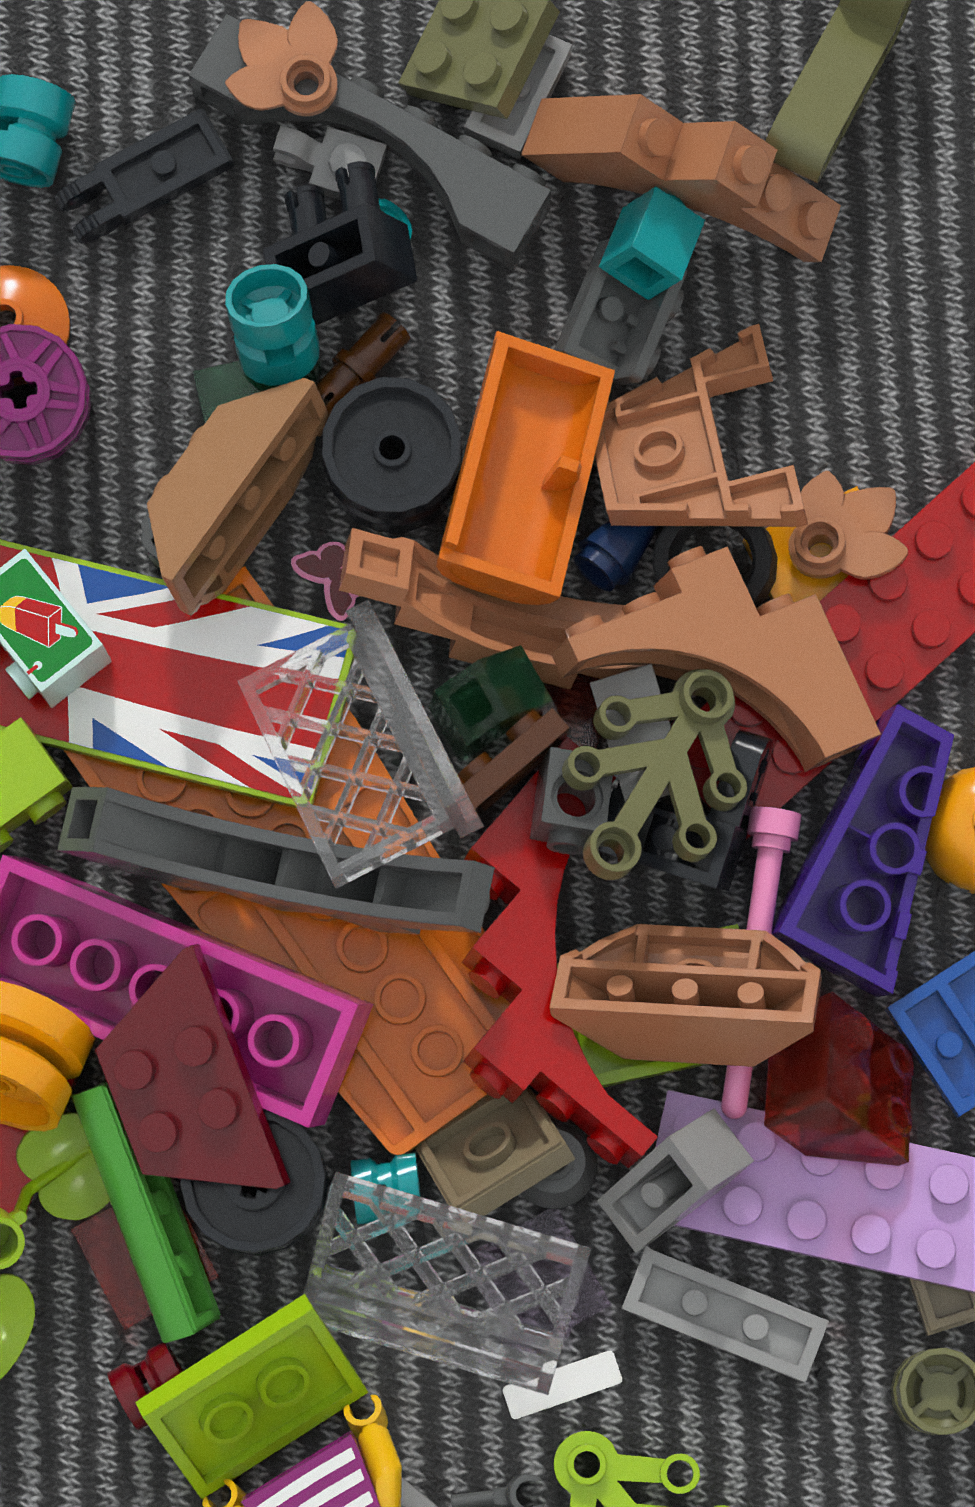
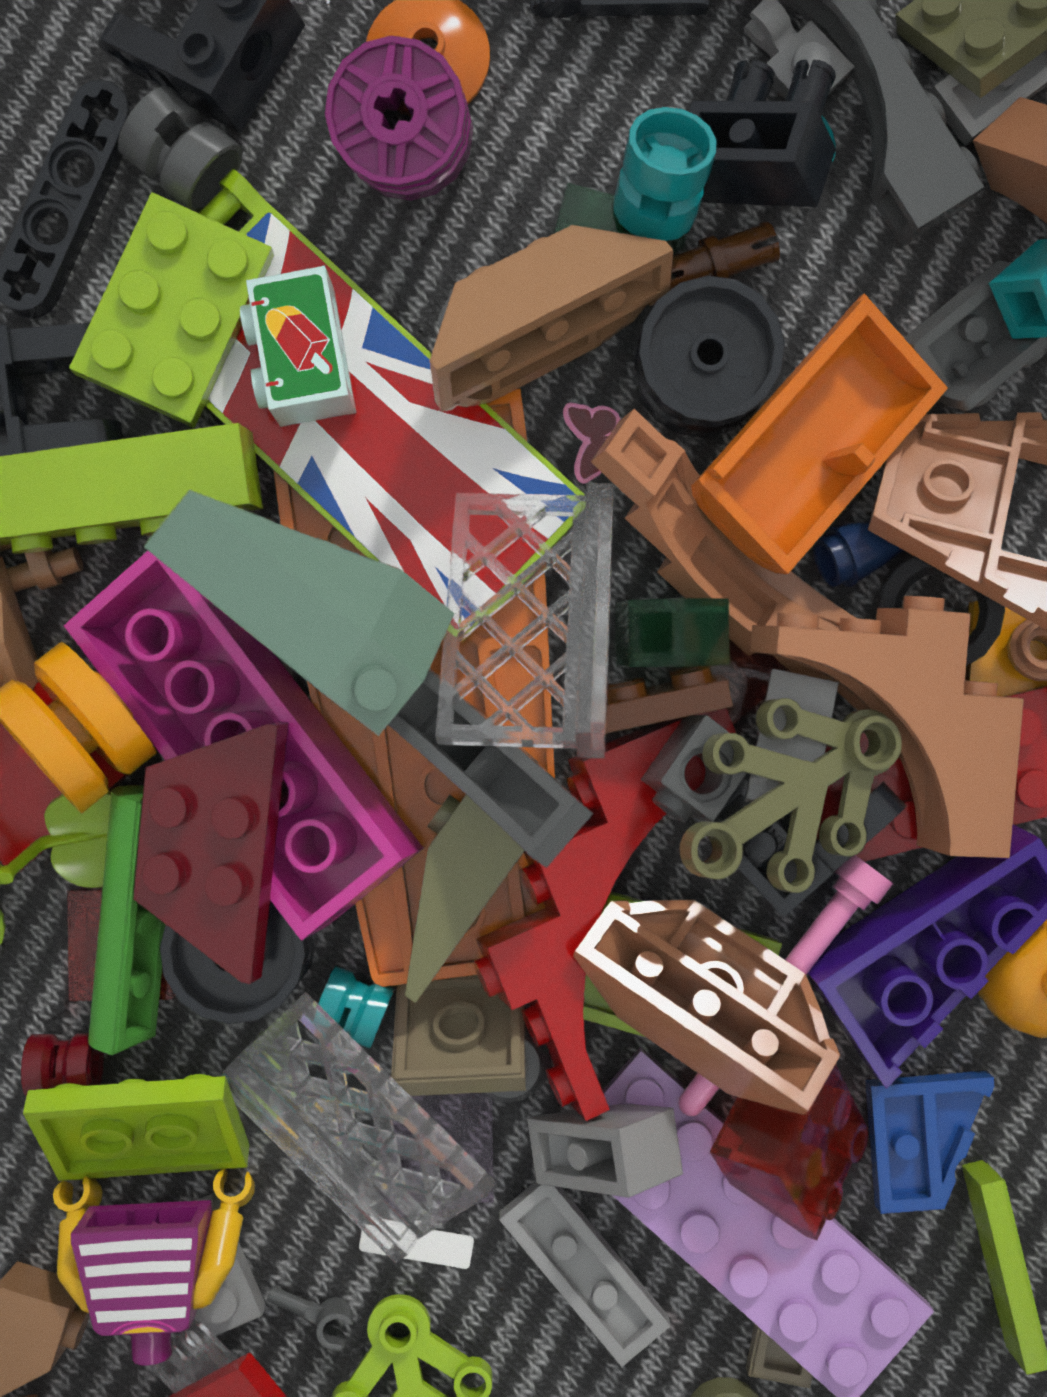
camera: 20 degrees right, 10 degrees up
none -> sand green wedge [144,489,455,736]
none -> olive slope [405,795,524,1003]

